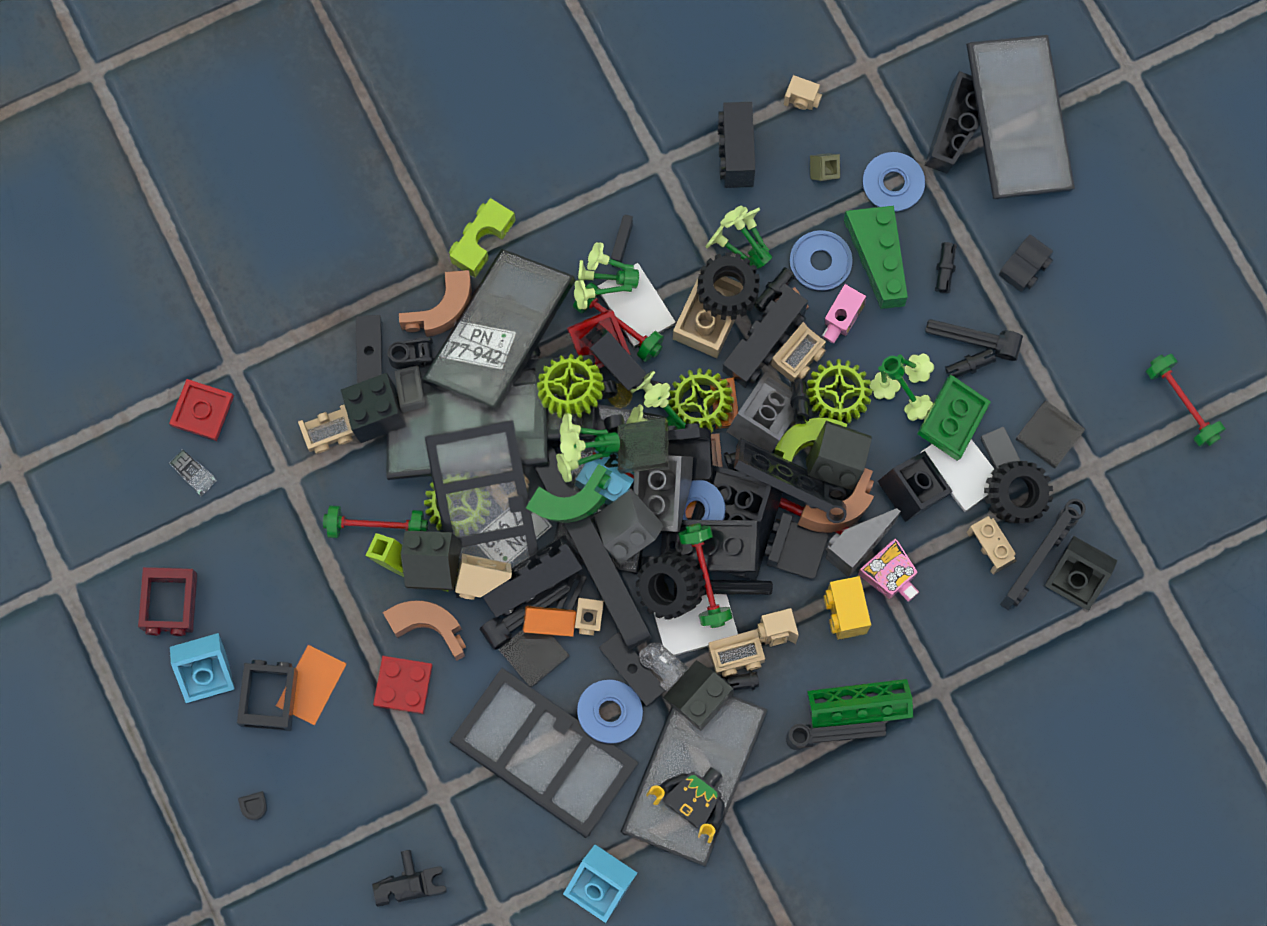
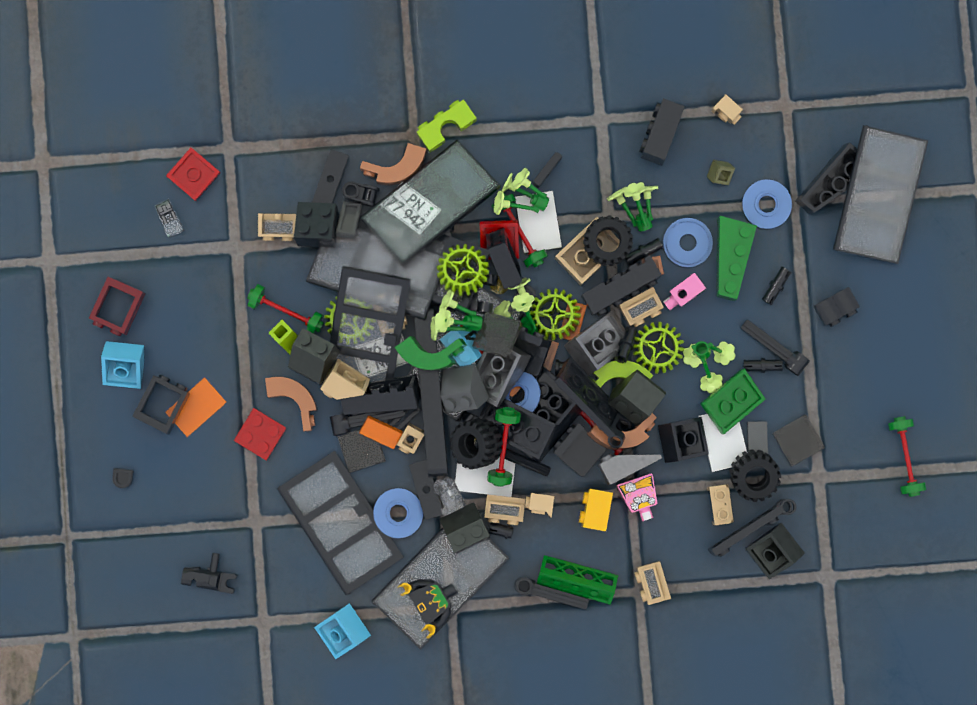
camera: 20 degrees right, 10 degrees up
none -> tan window [634,561,671,605]

